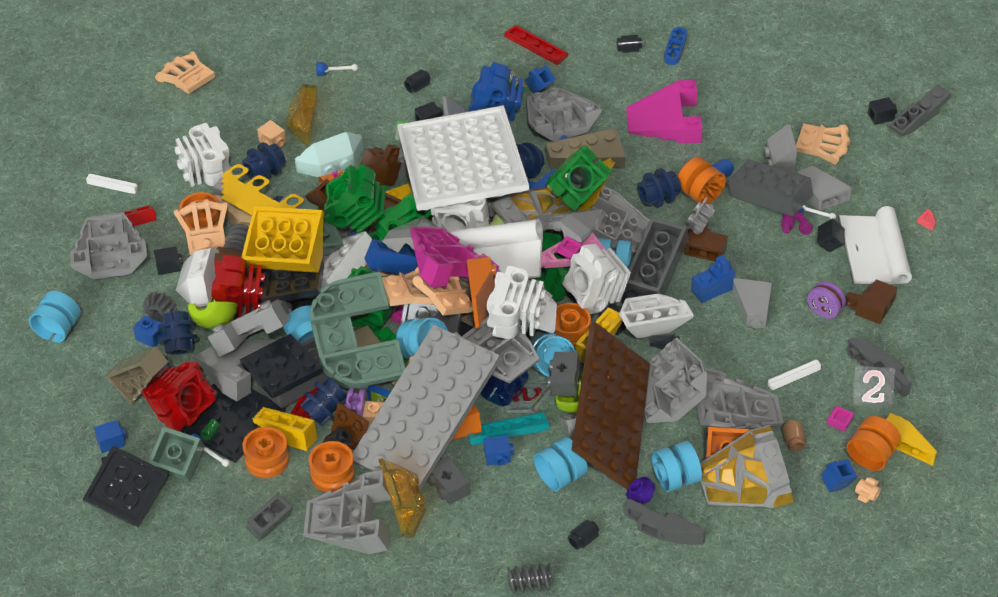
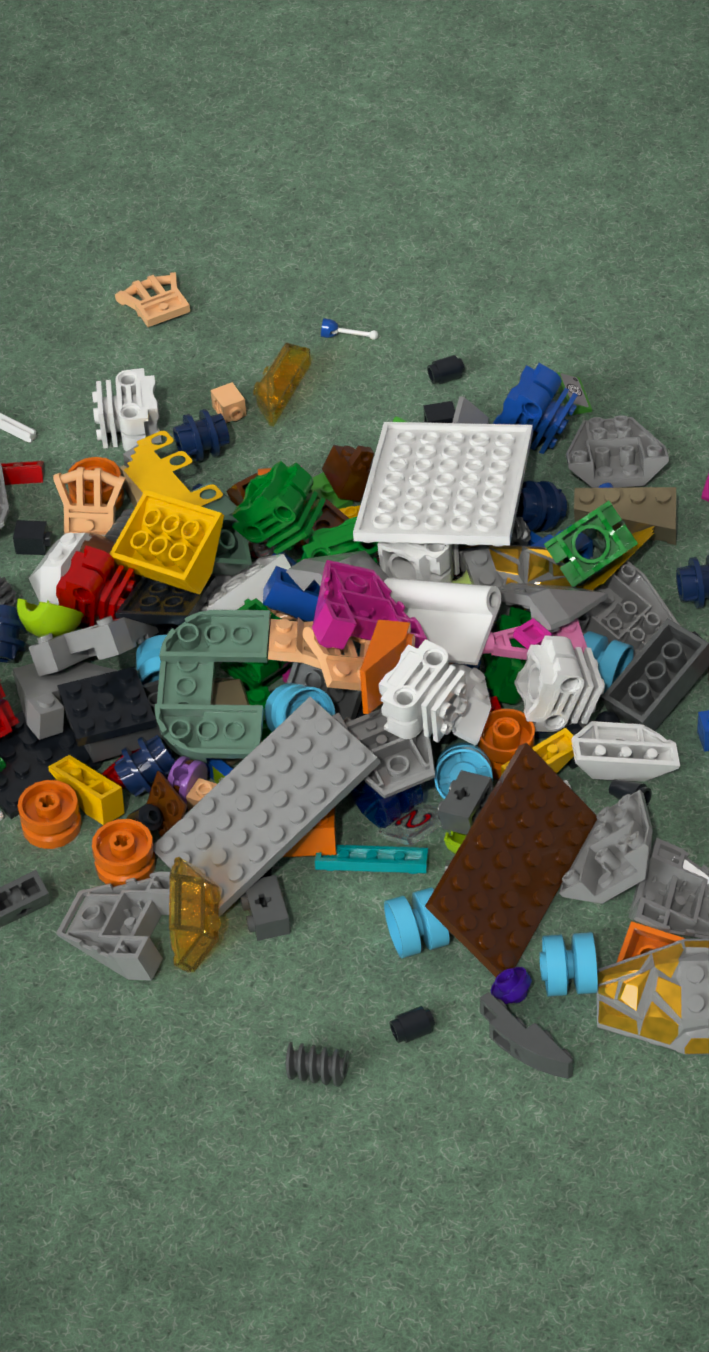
camera: 20 degrees right, 0 degrees up
light aqua wedge [295,132,363,177] -> none
blue brick [483,435,514,466] -> none
red tile [504,25,568,65] -> none
blue brick [525,65,556,93] -> none

